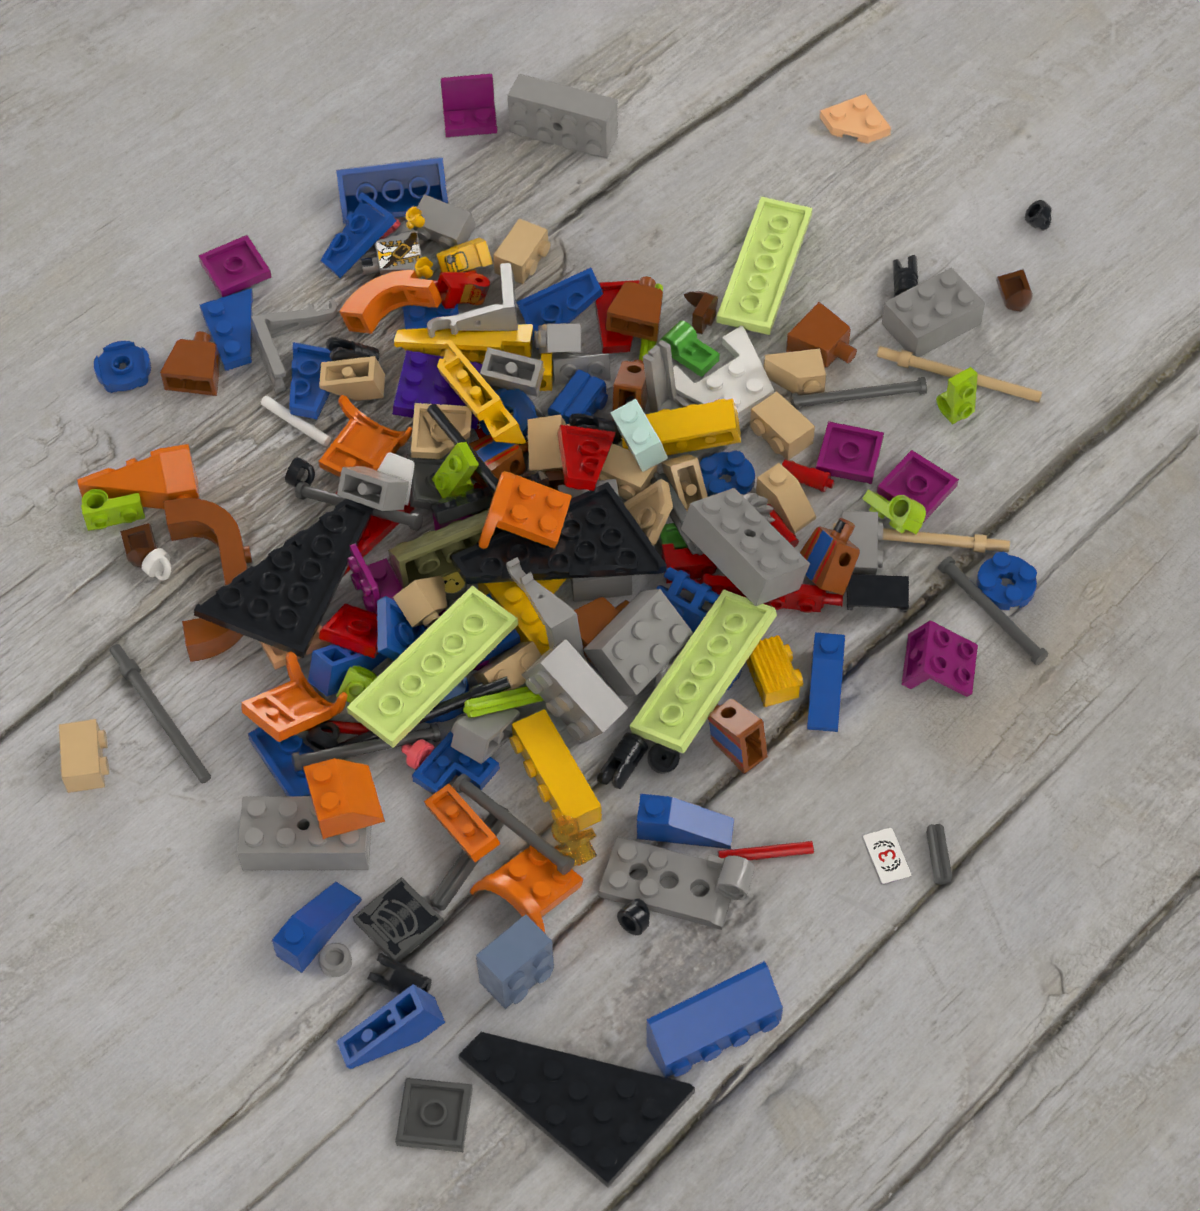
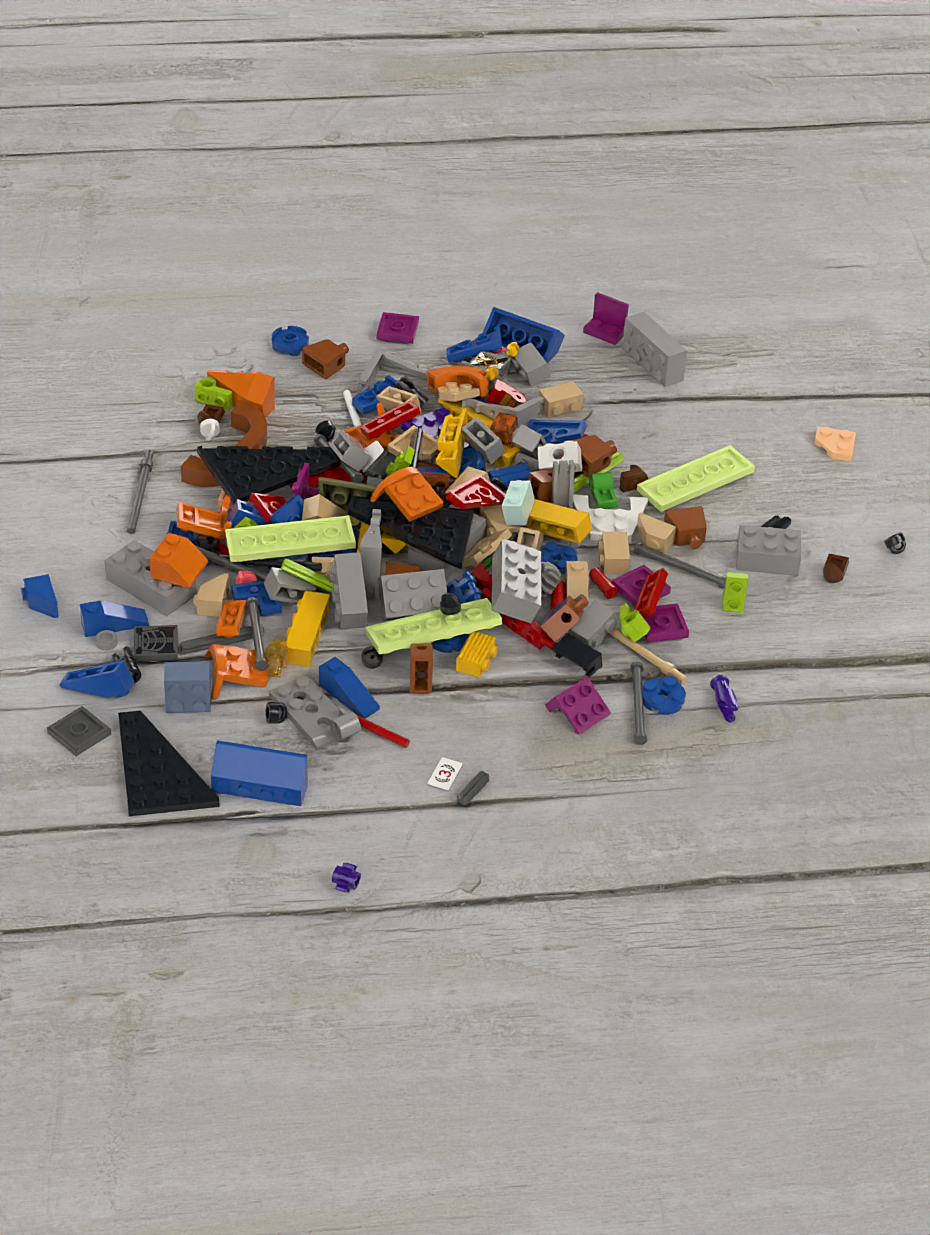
camera: 35 degrees right, 15 degrees down
tan brick [59,719,109,793] -> none
blue wing [199,288,253,371] -> none
yellow leg [436,237,493,272] -> none
black hinge [597,732,648,789] -> none
blue slope [807,632,845,732] -> none
tan bar [877,346,1042,403] -> none
none -> blue slope [21,574,58,618]
none -> tan slope [193,573,229,617]
none -> dark purple gear [332,863,361,893]
none -> red plate [360,400,421,440]
none -> tan plate [438,382,480,402]
none -> black tile [440,593,462,615]
none -> clear orange brick [490,412,518,446]
none -> white brick [538,441,582,472]
none -> red plate [634,568,668,618]
none -> dark purple piece [710,675,739,722]

